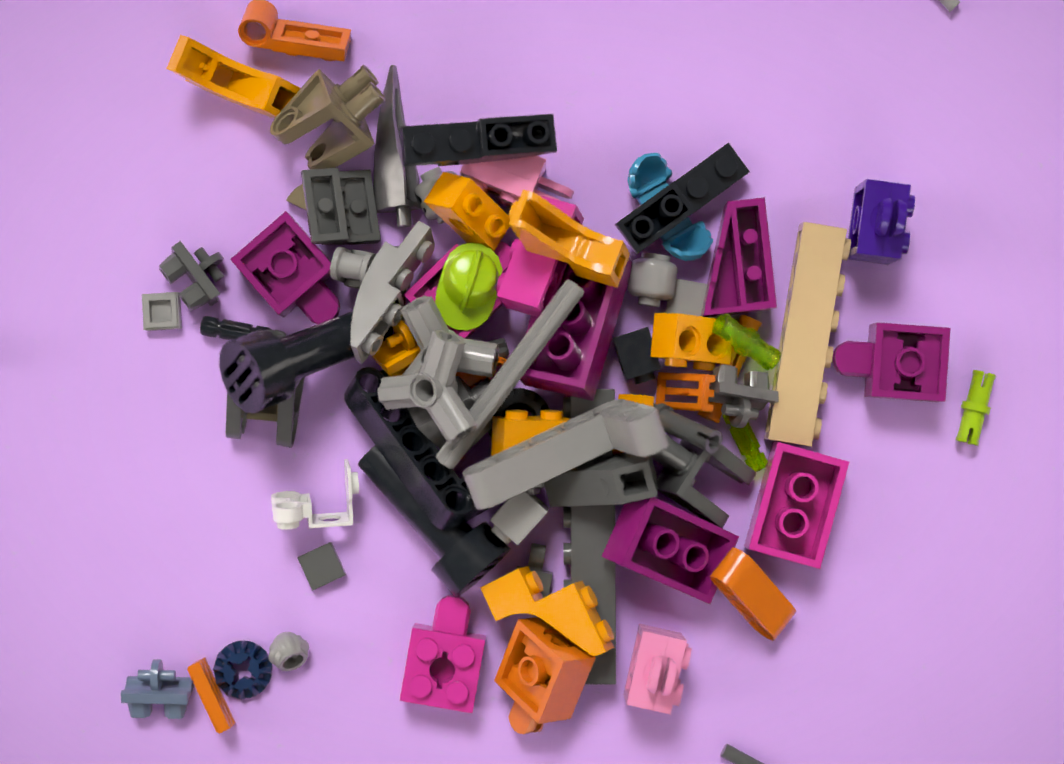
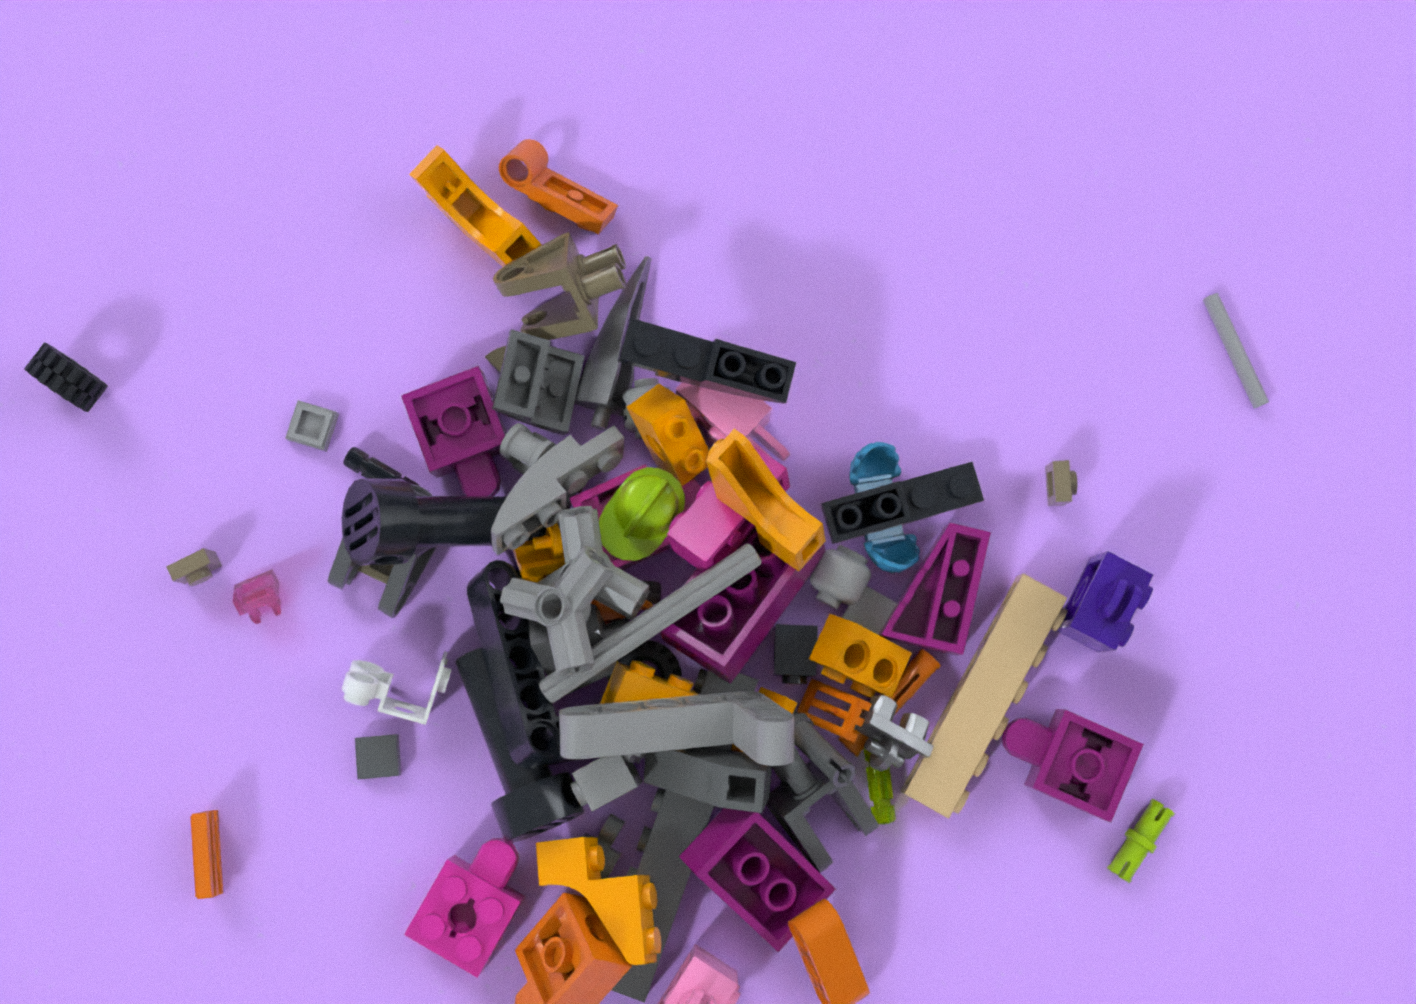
camera: 15 degrees right, 5 degrees down
sand blue hips [121,659,194,719] -> none
dark grey hips [159,241,224,311] -> none
dark blue gear [213,640,272,700] -> none
light grey piece [268,632,309,671] -> none
clear neon green pin [712,313,781,371] -> none
dark pink brick [744,442,849,569] -> none
none -> dark tan plate [166,548,222,586]
none -> clear pink tile [233,569,281,624]
none -> dark tan plate [1045,460,1077,506]

